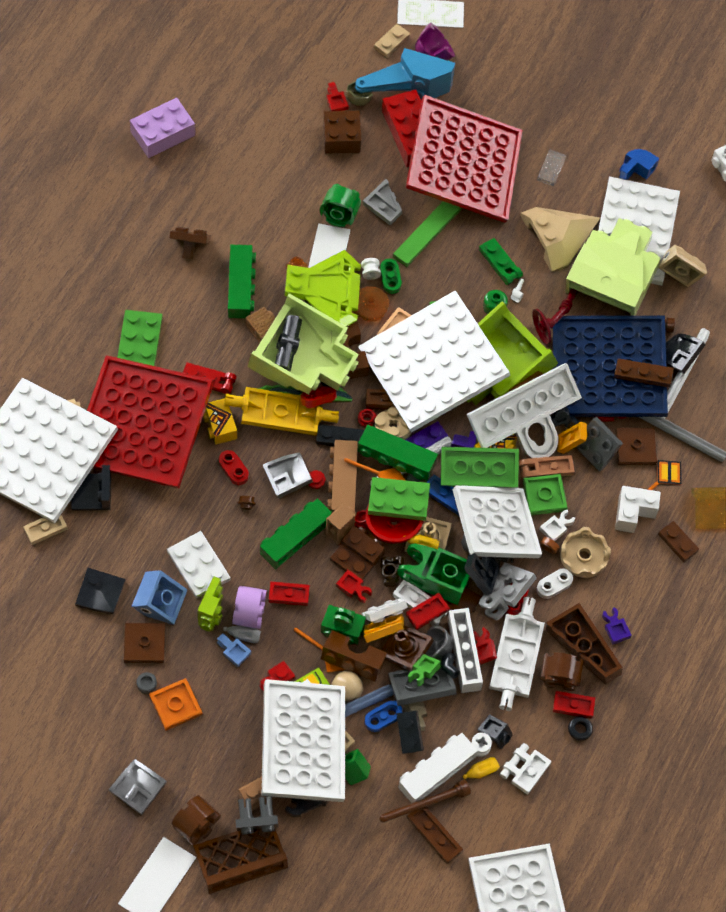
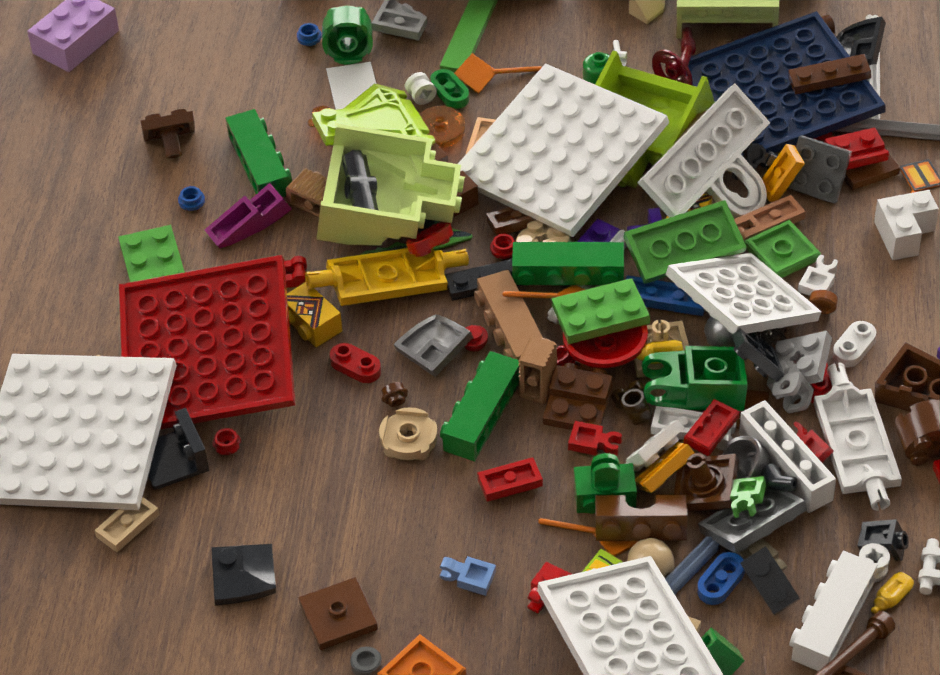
camera: 15 degrees left, 15 degrees down
medium blue slope [132,570,188,624] -> none
white plate [167,531,230,599] -> none
lime plate [197,576,223,632] -> none
light grey piece [223,625,261,643] -> none
lavender brick [232,586,267,629] -> none
green plate [479,238,523,285] -> none
tan plate [560,527,611,578] -> none
none -> blue plate [178,186,205,211]
none -> magenta slope [205,183,292,248]
none -> red plate [212,428,241,455]
none -> blue plate [297,23,322,46]
none -> tan plate [379,407,438,460]
none -> orange piece [454,53,542,94]
none -> red plate [825,127,889,170]

